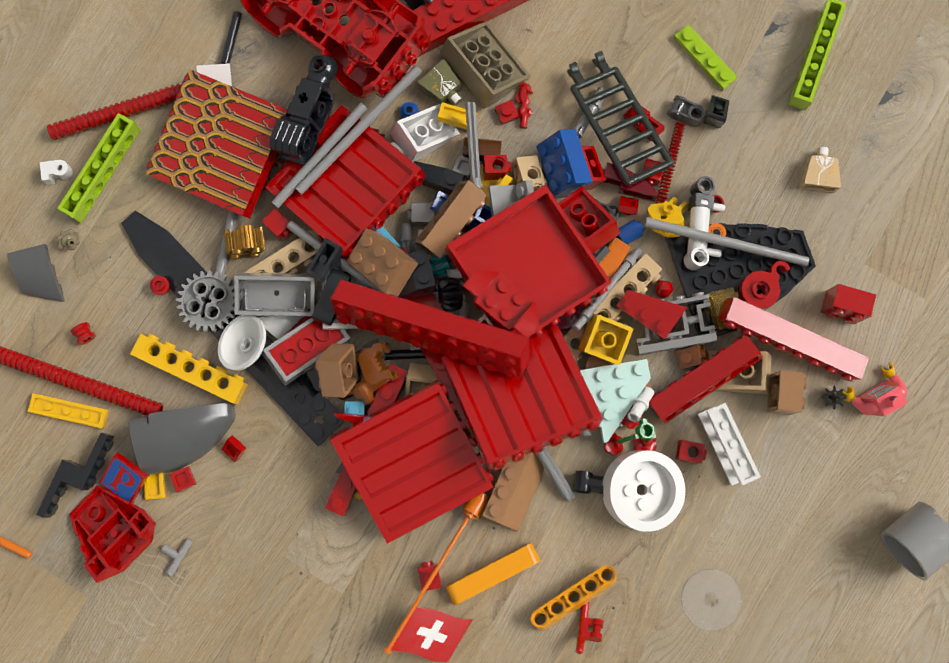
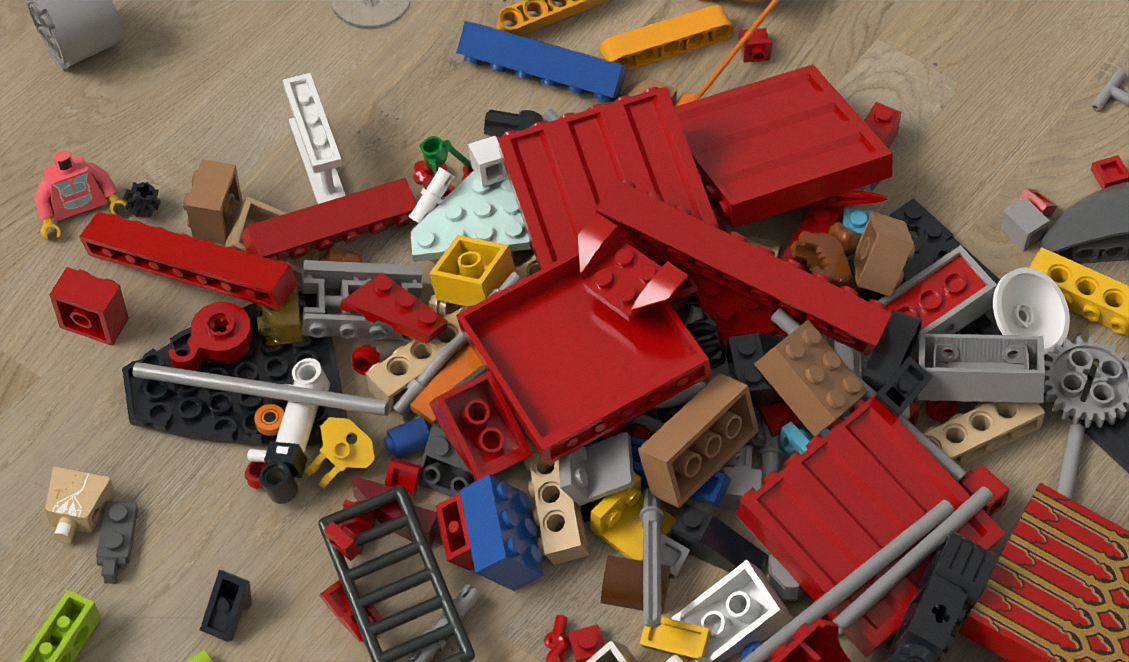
camera: 175 degrees left, 25 degrees down
pearl gold brick [224,225,265,260] -> none
red brick [483,155,511,180] -> none
white brick [602,450,685,532] -> none
red piece [655,122,686,204] -> none
dark grey piece [667,95,705,127] -> none
red brick [675,440,707,464] -> none
none -> dark grey hinge [96,501,138,584]
none -> red plate [323,521,360,561]
none -> blue brick [456,21,628,102]
none -> white brick [468,136,509,187]
none -> light grey brick [1000,198,1050,251]

